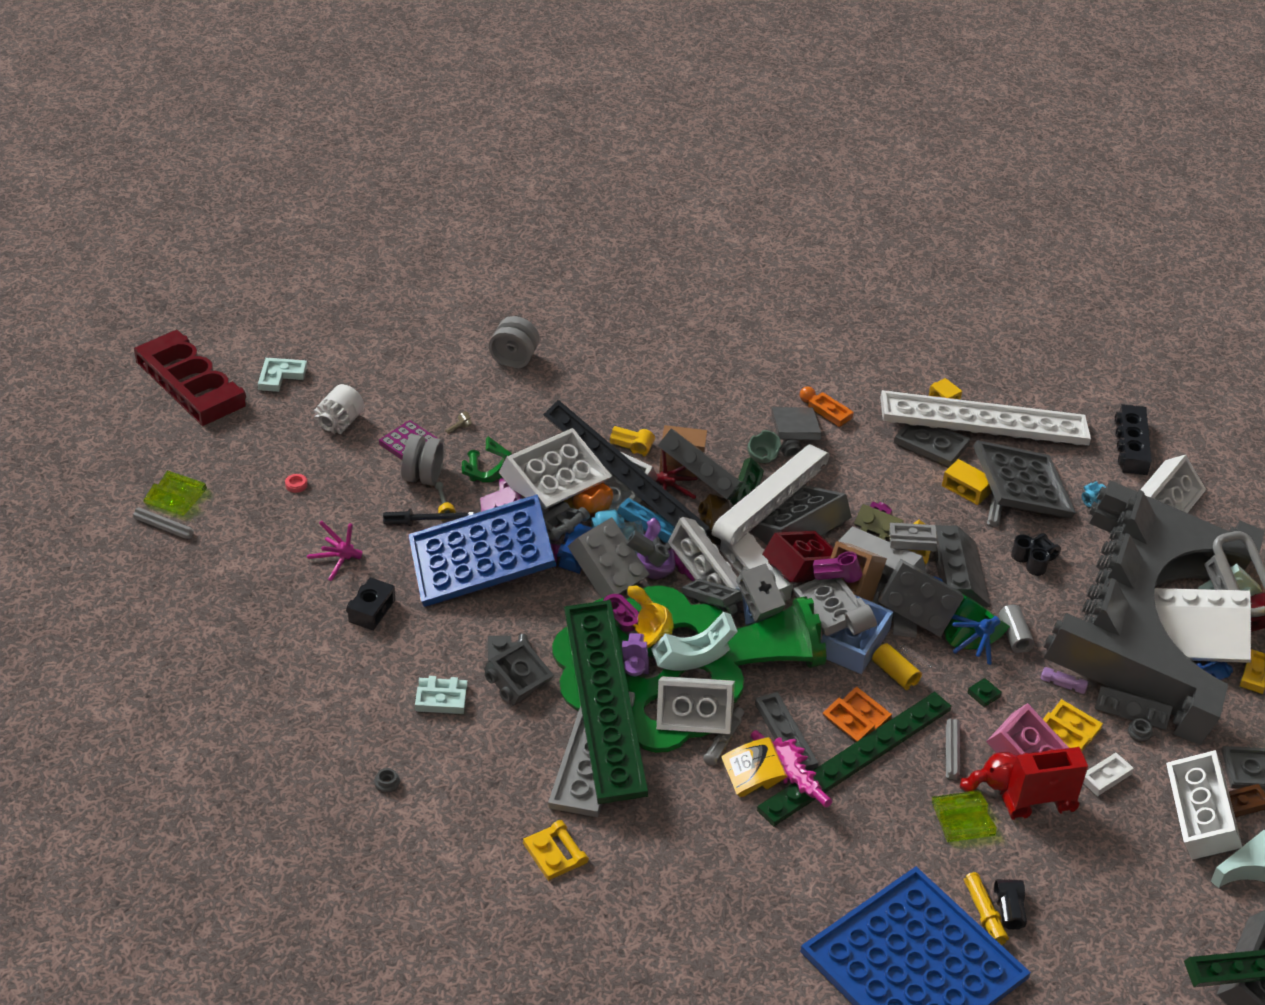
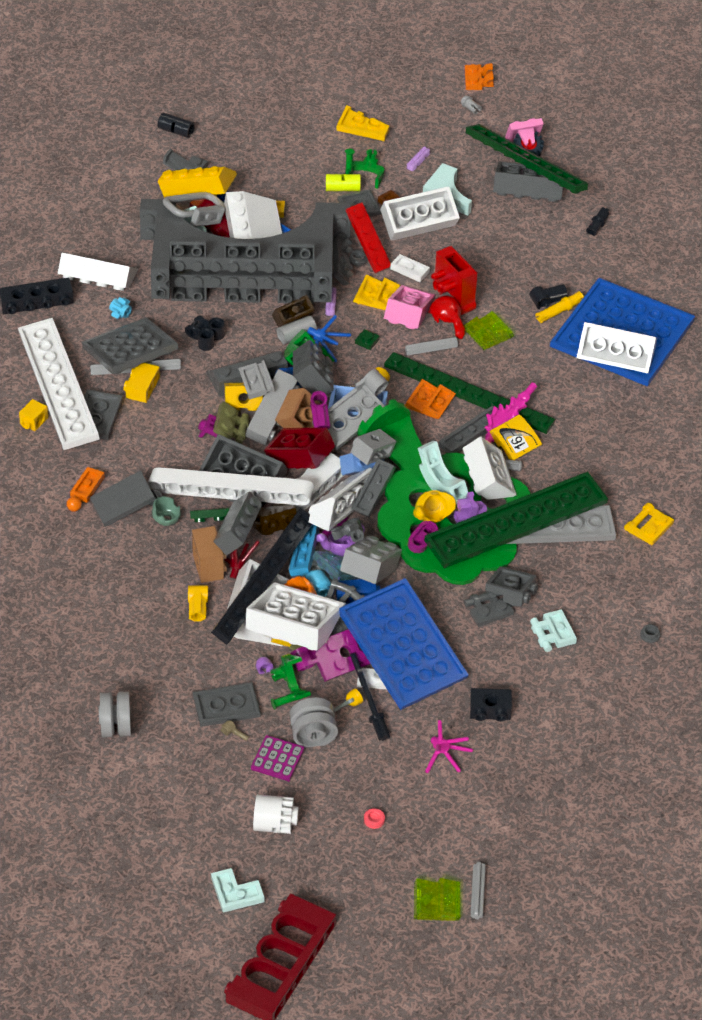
camera: 110 degrees left, 5 degrees up
none -> dark grey tile [193,682,261,727]
none -> dark brown brick [272,295,315,327]
none -> red plate [345,202,391,273]
none -> white slope [577,322,657,373]

